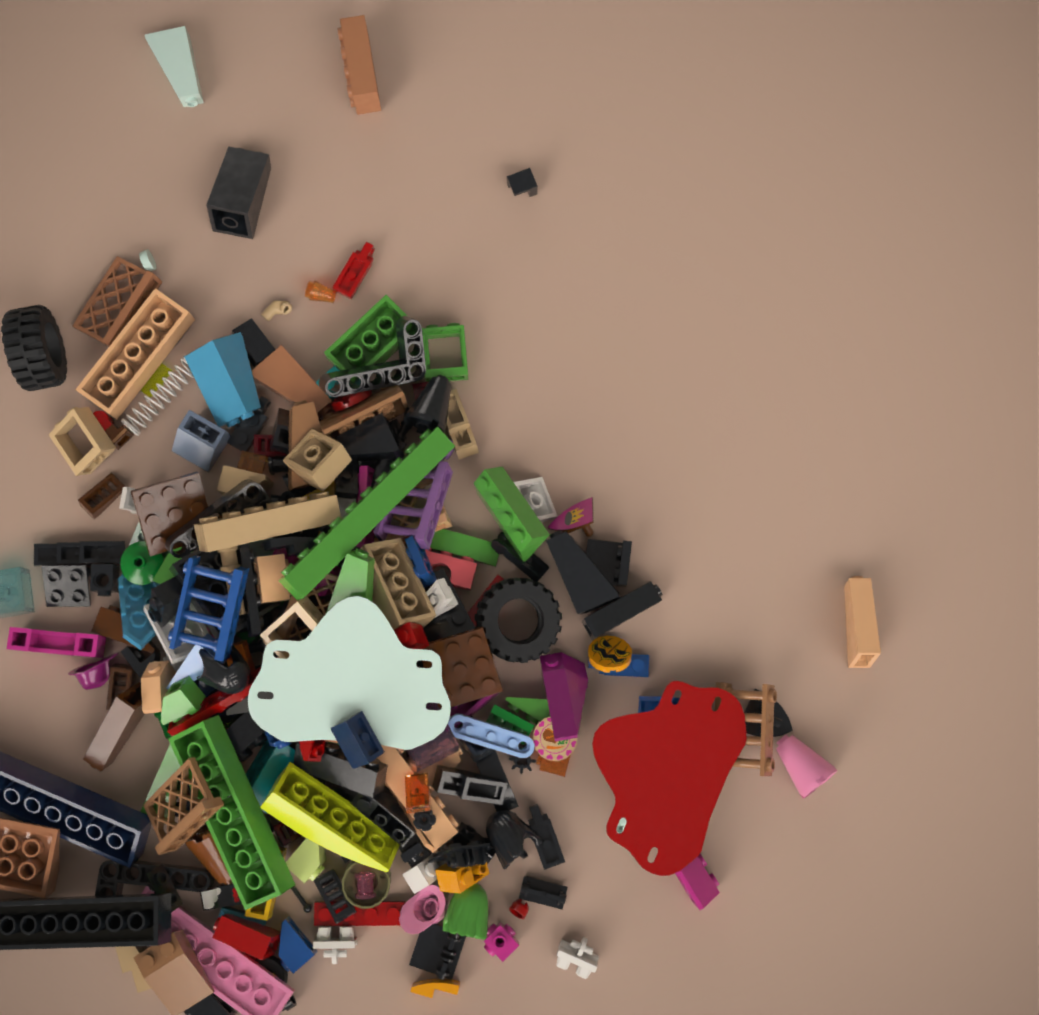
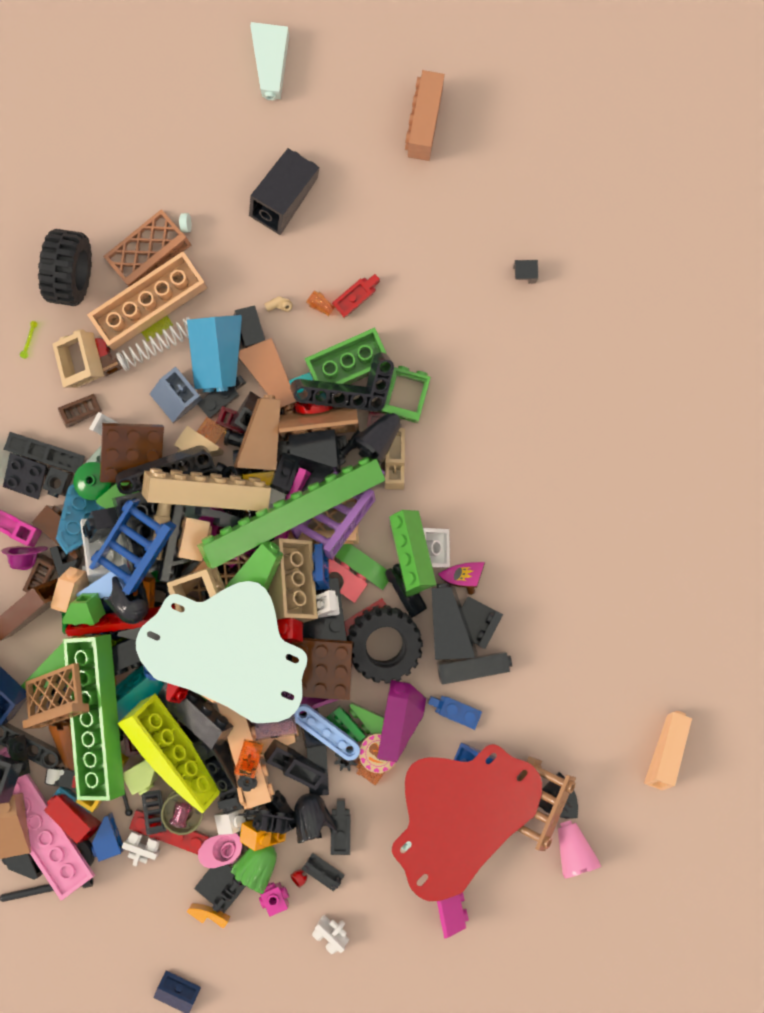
camera: 20 degrees right, 5 degrees up
tan slope [283,429,352,492] -> none
dark blue panel [331,711,385,769] -> none
light orange tile [588,636,632,673] -> none
none -> clear neon green hinge [20,321,37,359]

